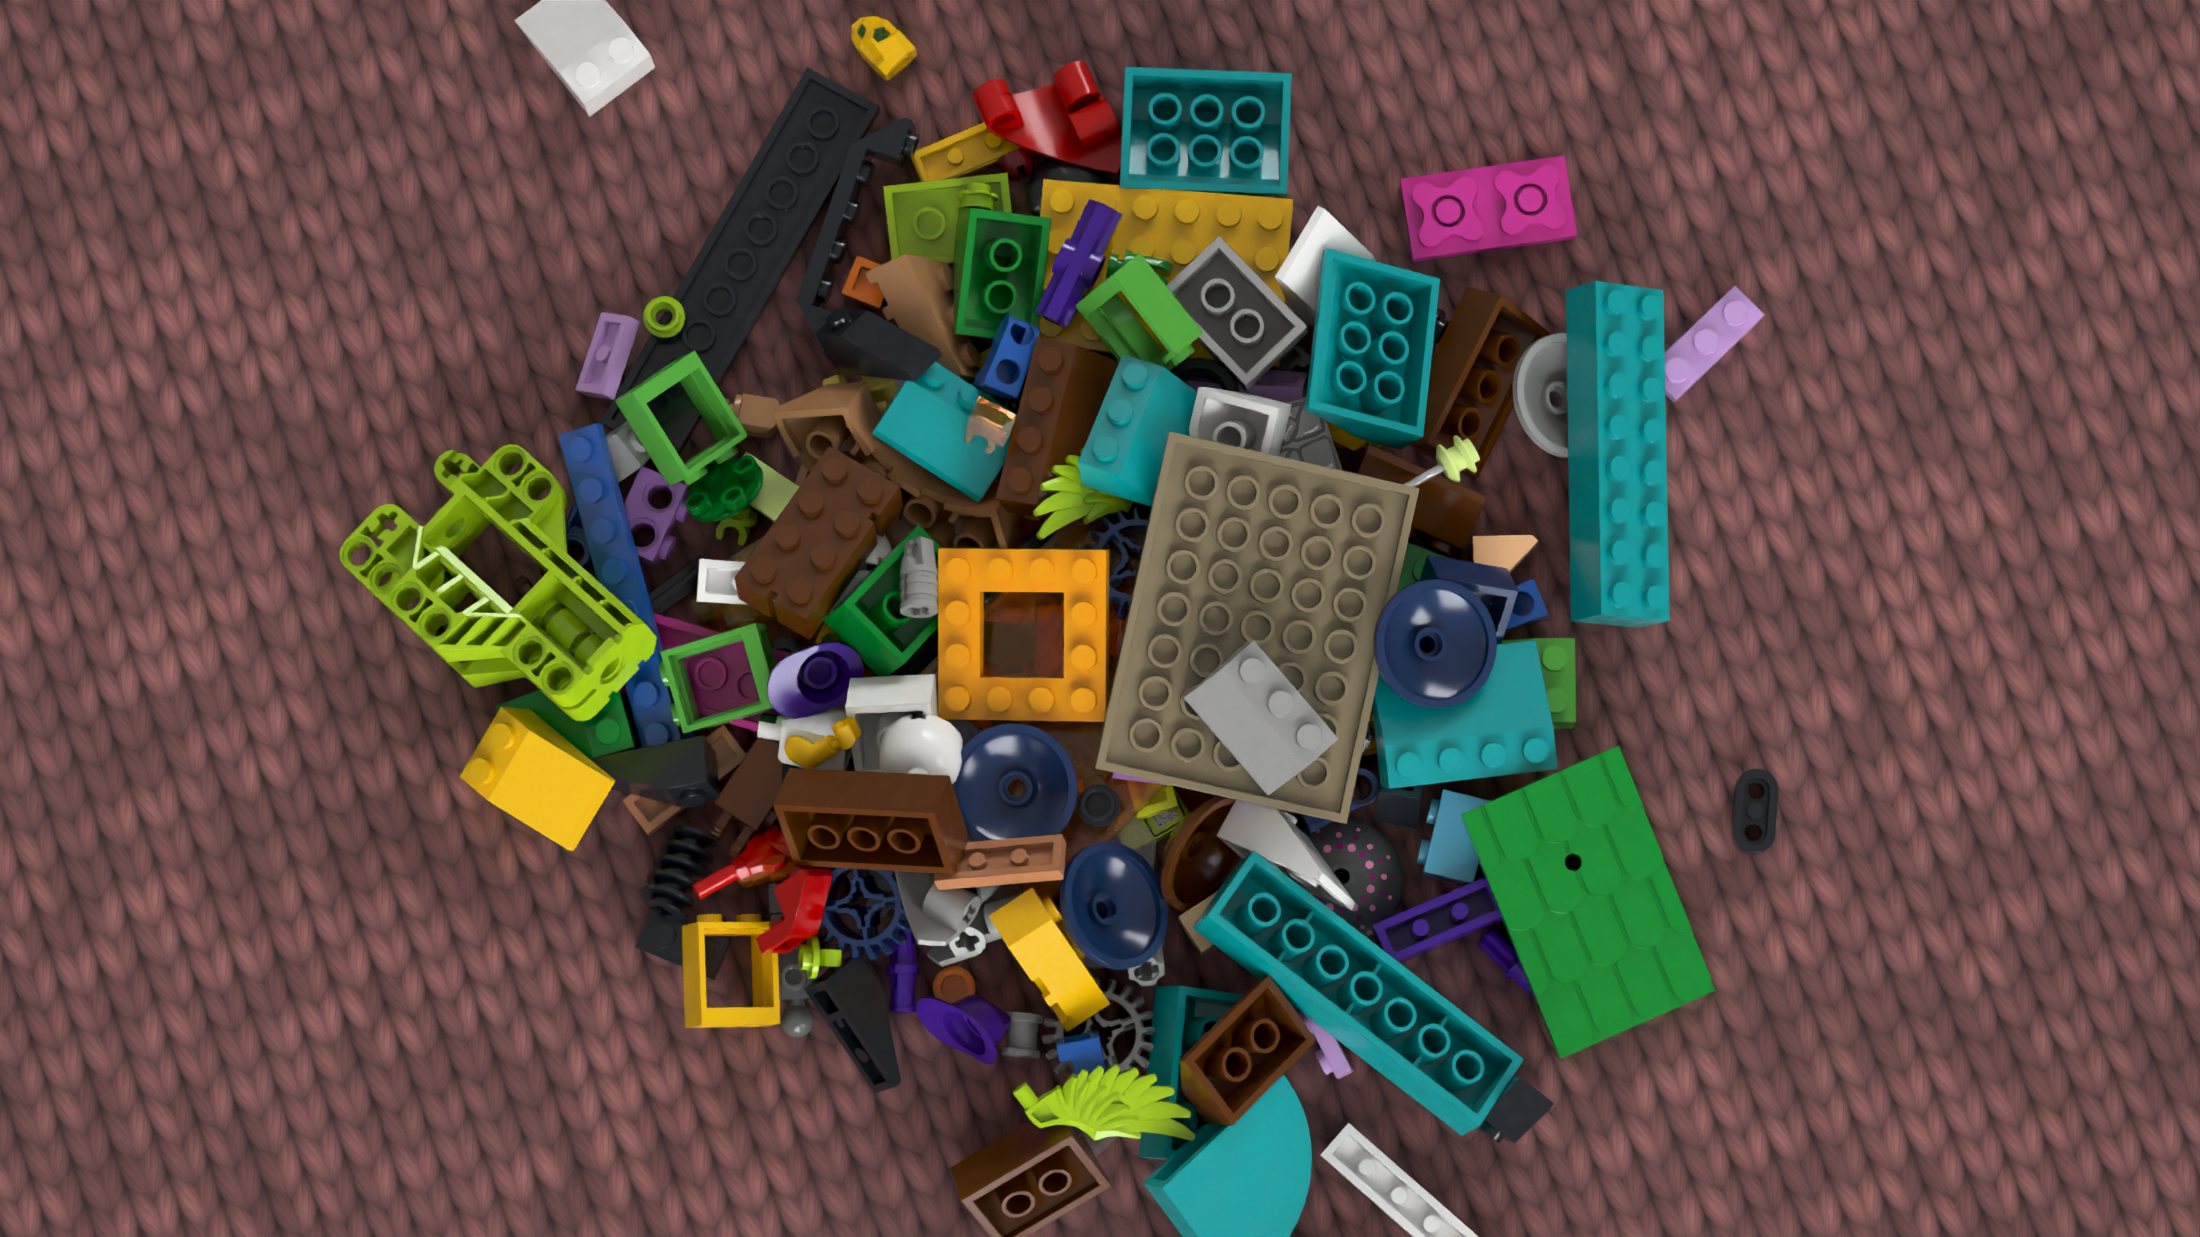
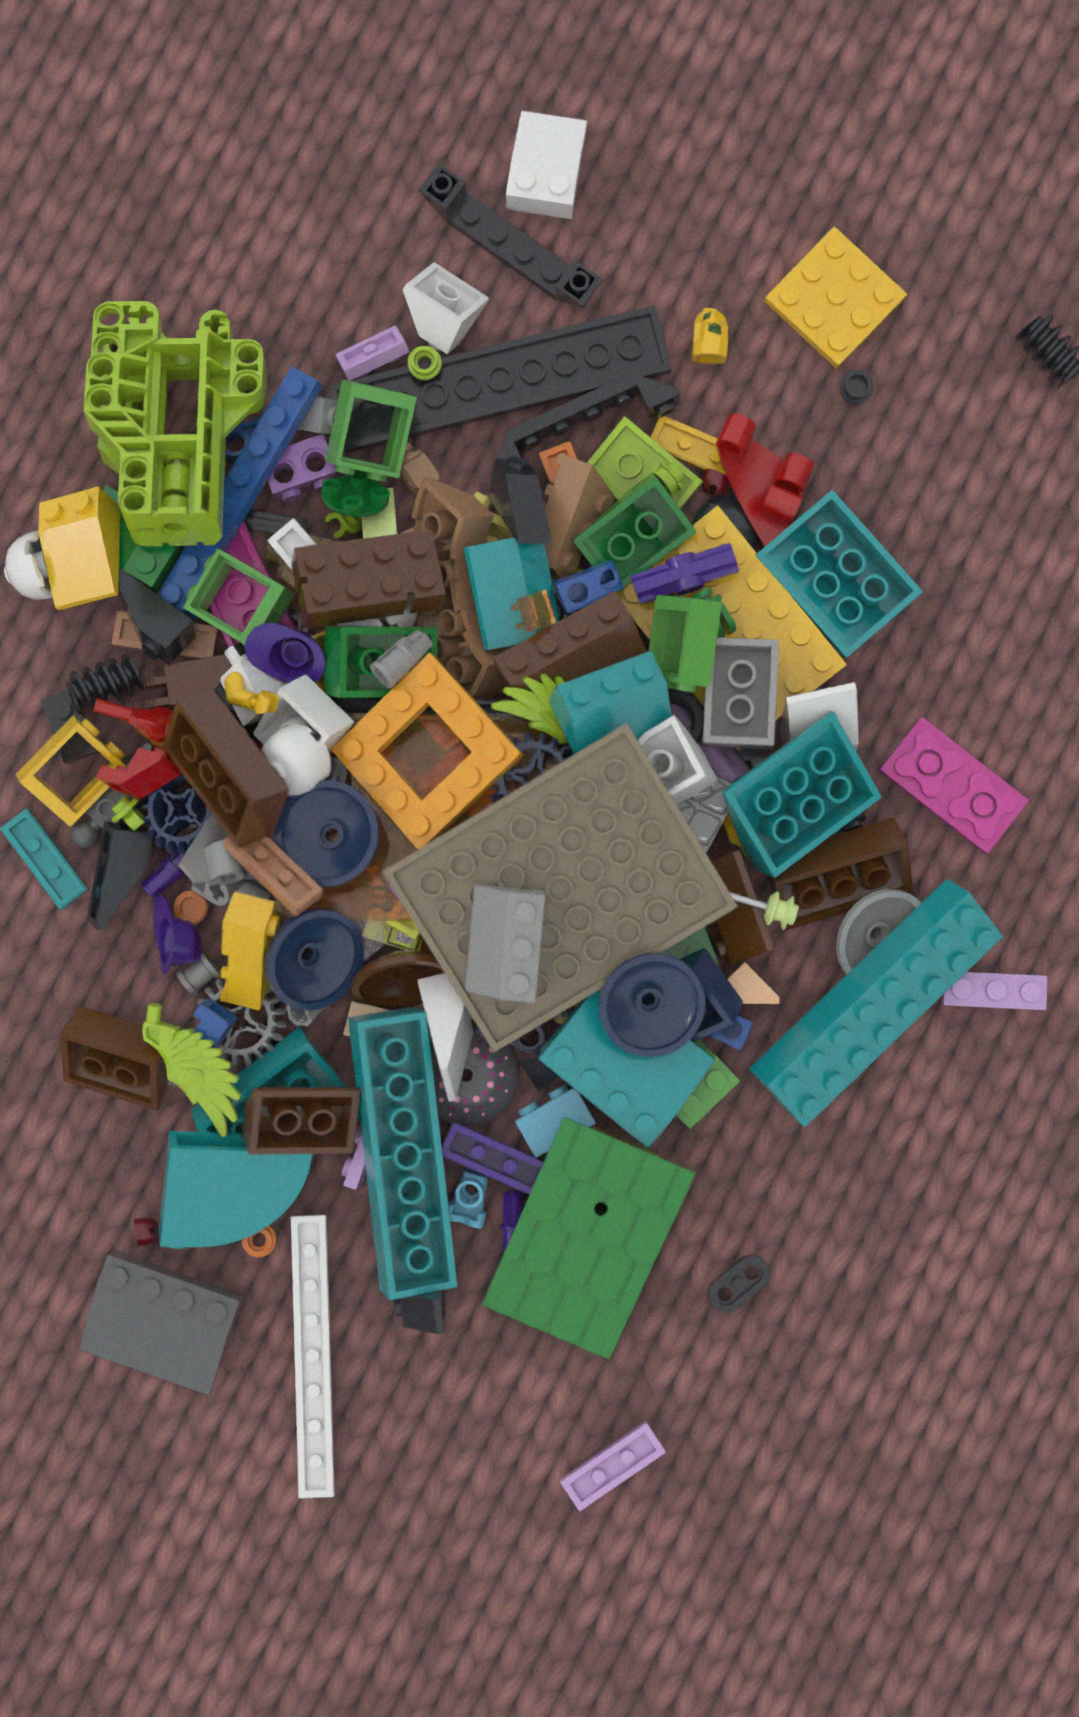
camera: 40 degrees right, 5 degrees up
black plate [1077,784,1121,828] -> none
none -> teal tile [0,808,89,910]
none -> white cylinder [4,530,53,600]
none -> orange plate [242,1225,277,1257]
none -> white slope [403,262,490,354]
none -> black slope [419,163,603,308]
none -> medium azure plate [448,1169,488,1229]
none -> lavender plate [560,1421,666,1512]

